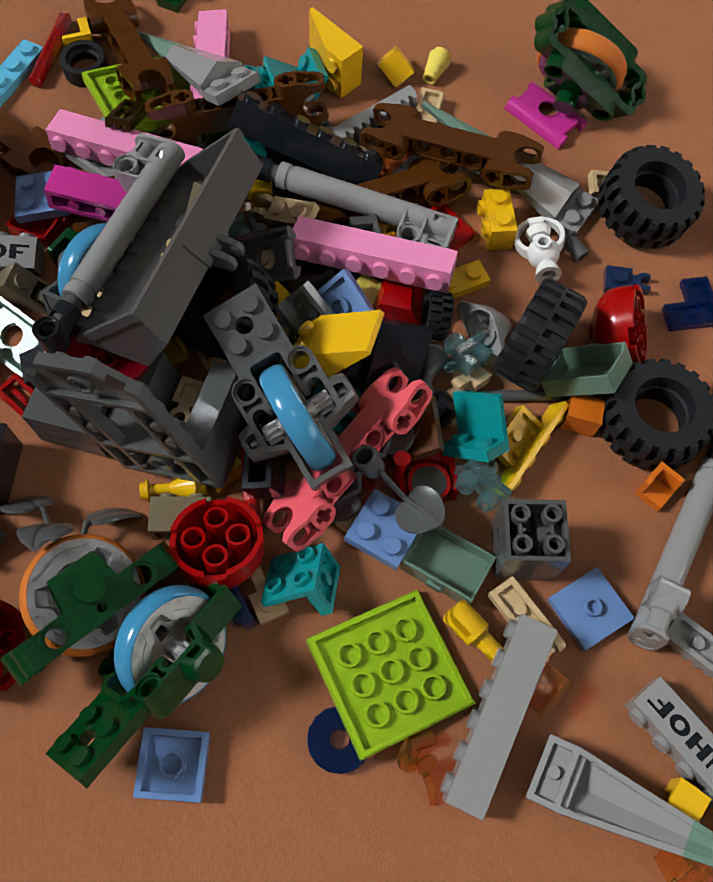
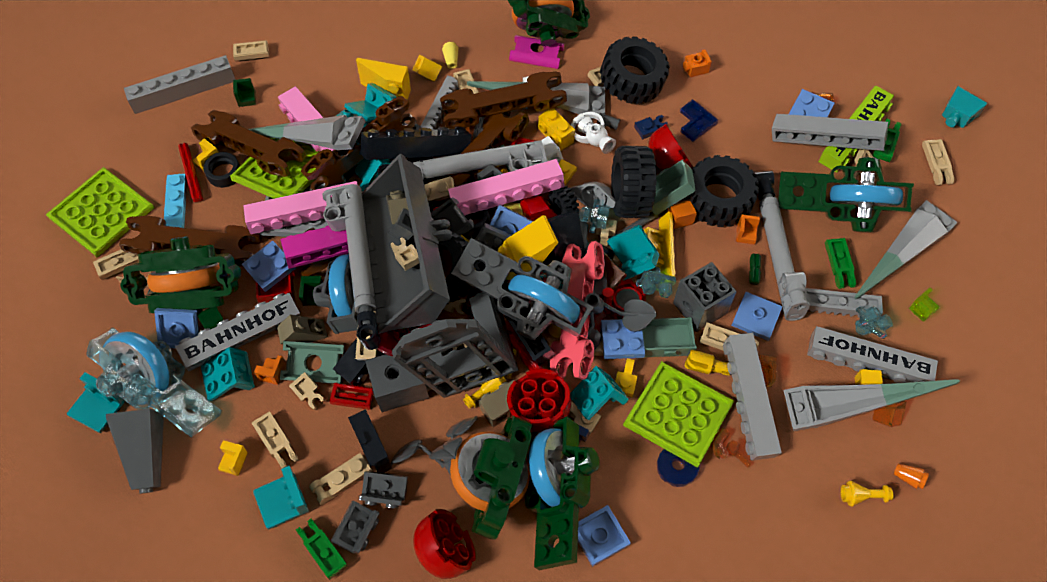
camera: 30 degrees left, 5 degrees down
dark brown tile [105,99,146,132] -> none
none -> white panel [541,136,563,163]
none -> yellow plate [615,358,637,397]
none -> dark green piece [749,253,761,285]

